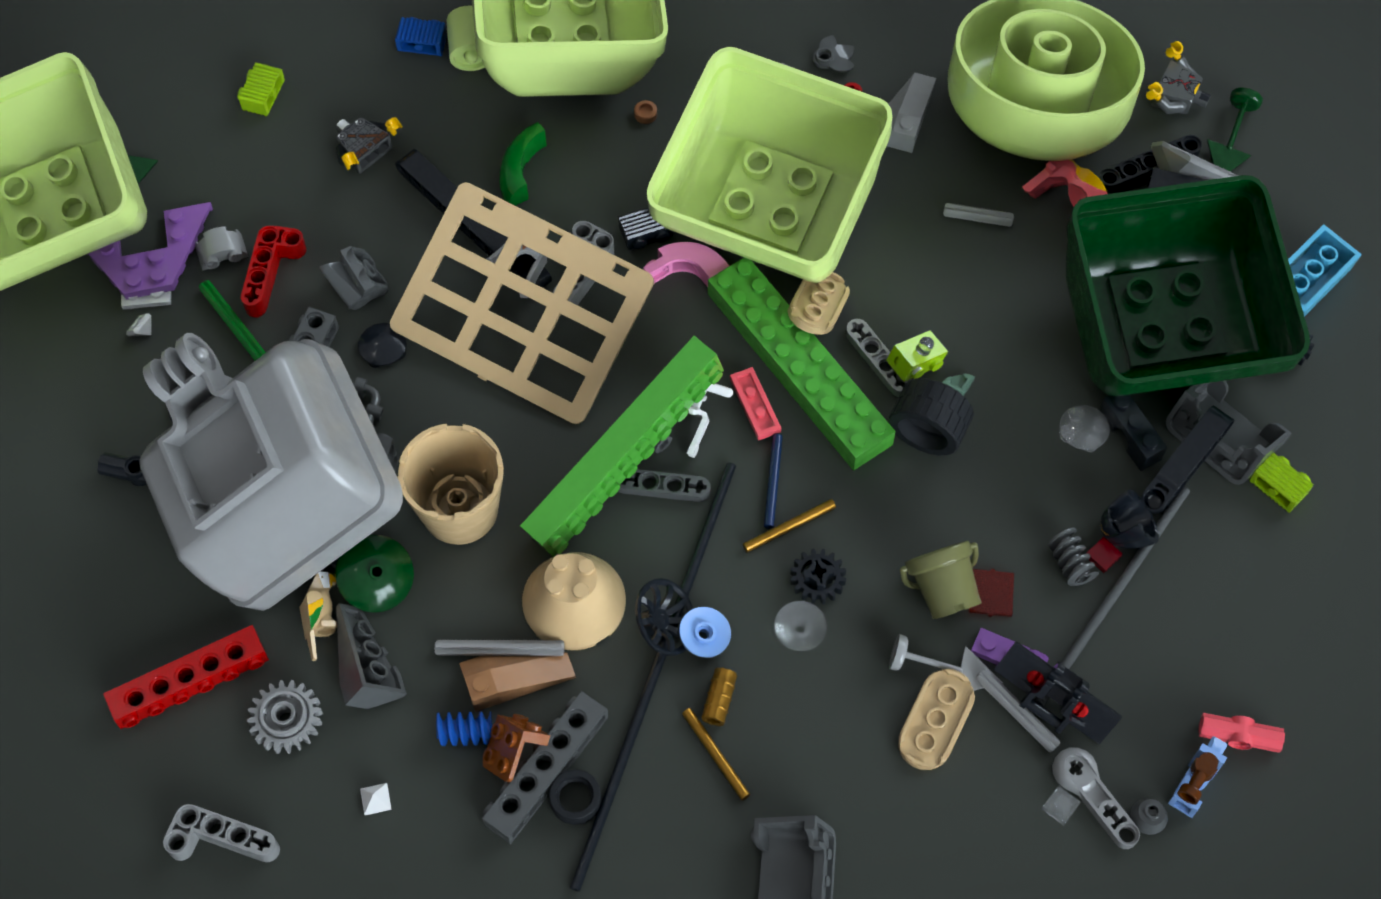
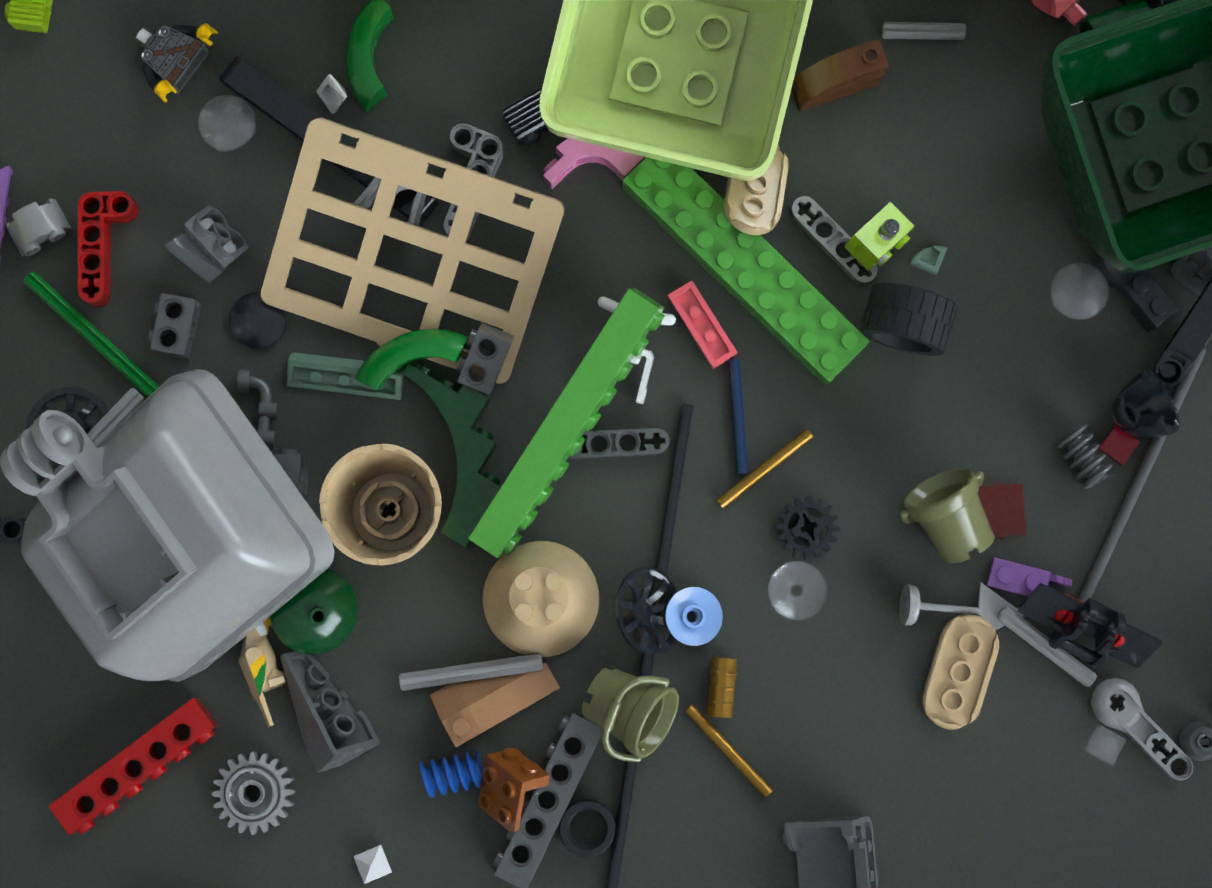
camera: 10 degrees left, 20 degrees up
none -> clear dish [198,95,256,152]
none -> sand green slope [286,352,405,400]
none -> white slope [316,74,347,114]
none -> green brick [354,329,469,391]
none -> dark green arch [402,363,501,549]
none -> dark grey brick [456,323,514,395]
none -> olive piece [582,666,679,762]
none -> reddish brown brick [791,39,889,112]

